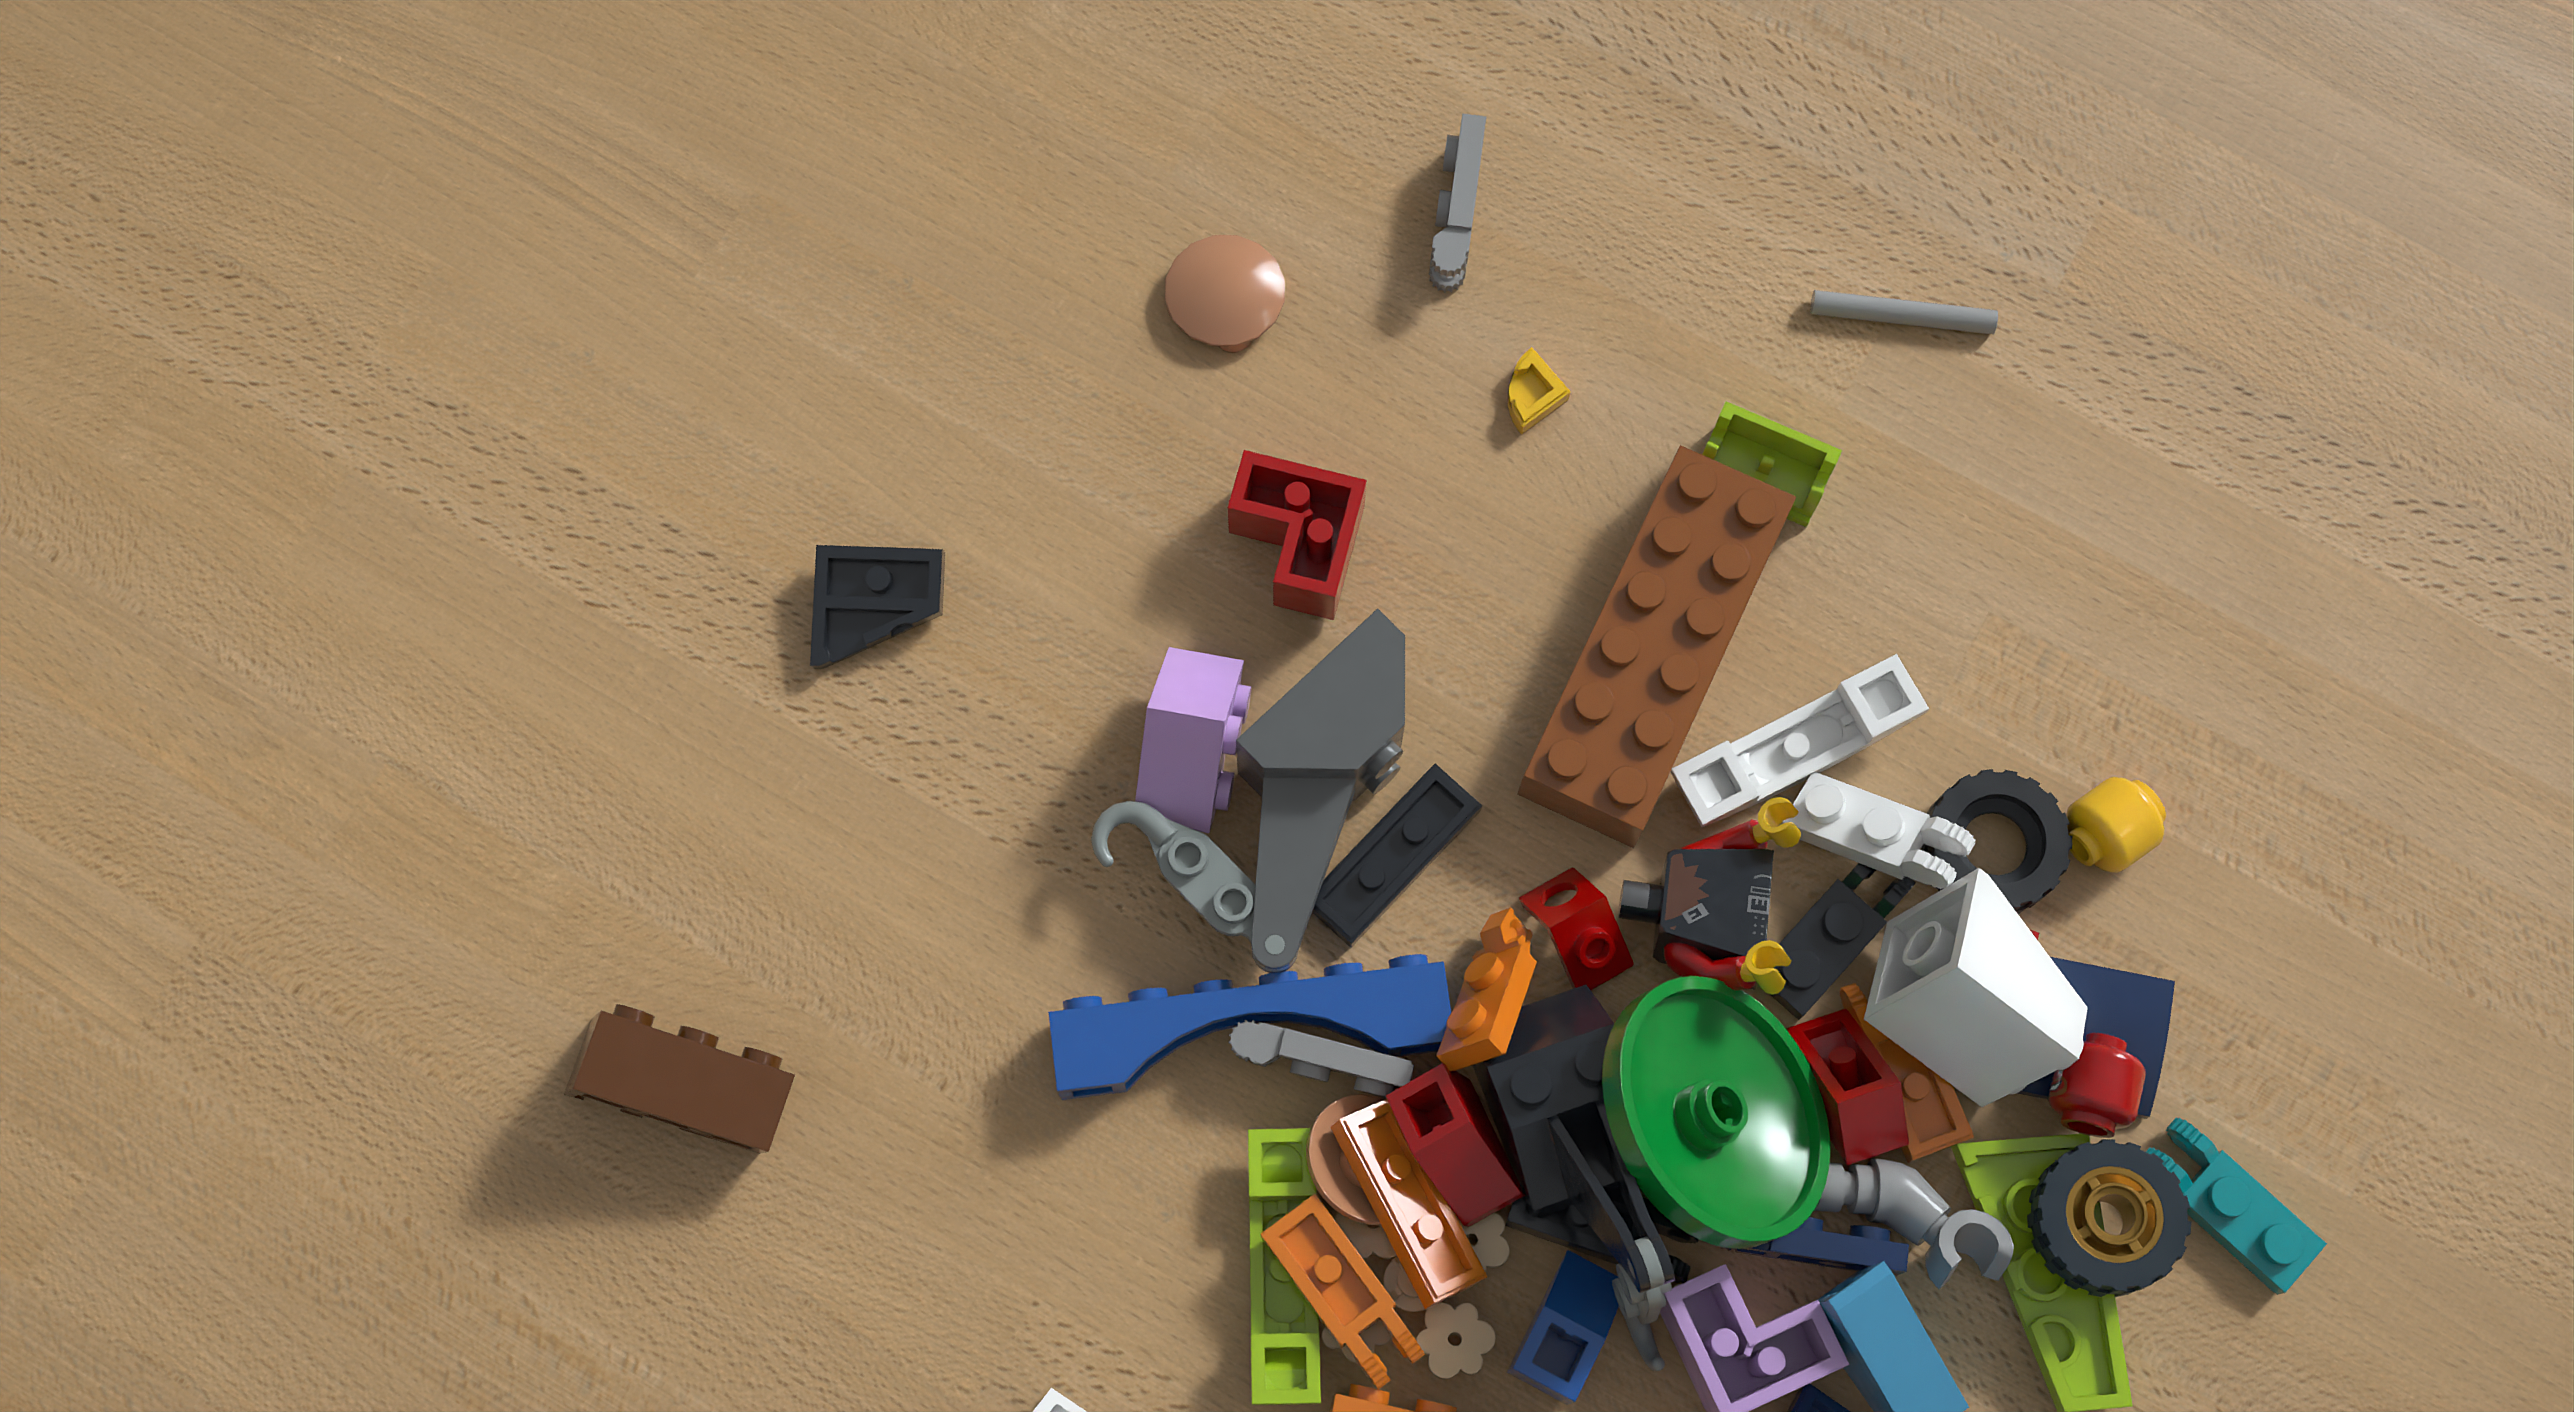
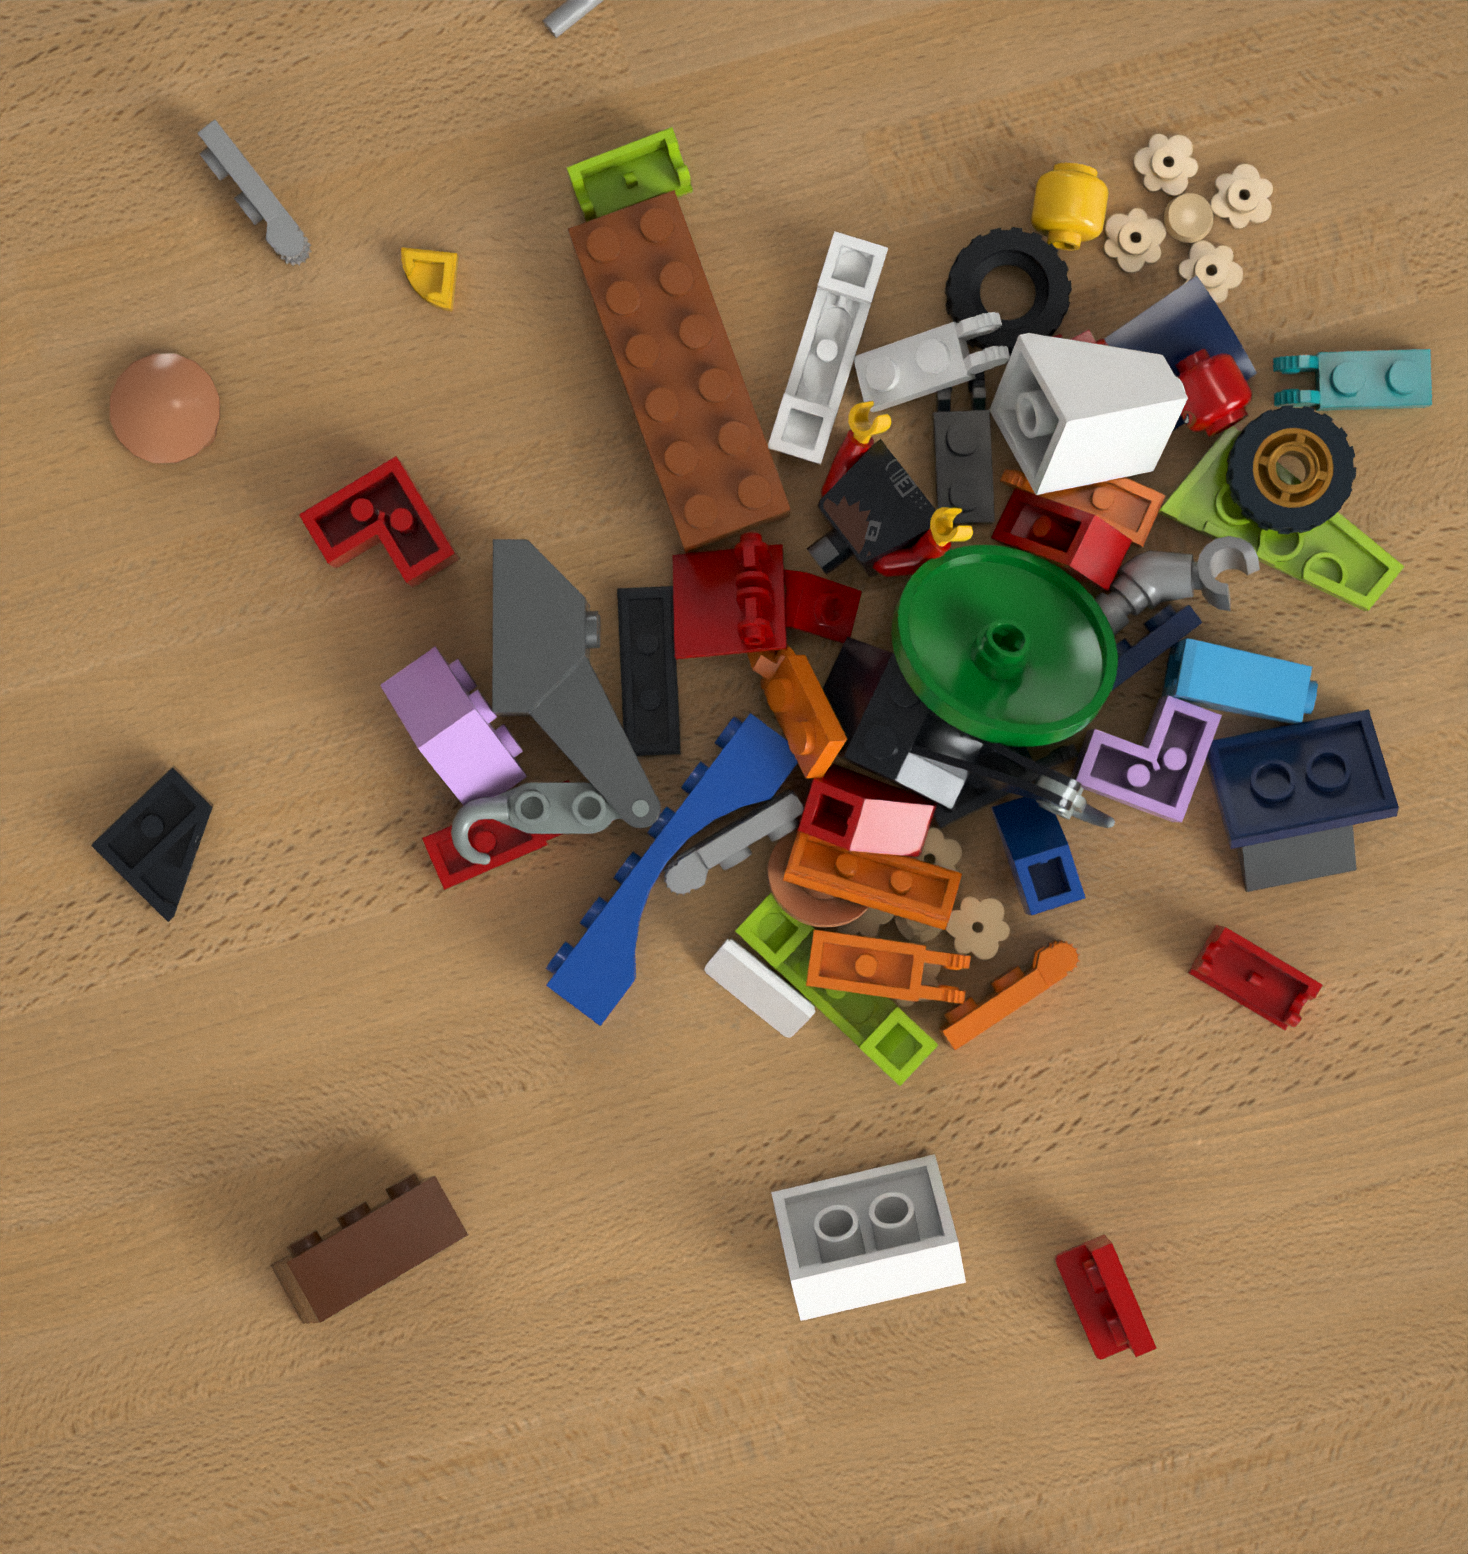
camera: 45 degrees left, 15 degrees up
none -> red hinge [422,780,570,890]
none -> red hinge [672,532,787,660]
none -> white slope [704,938,816,1038]
none -> tan plant [1103,134,1273,303]

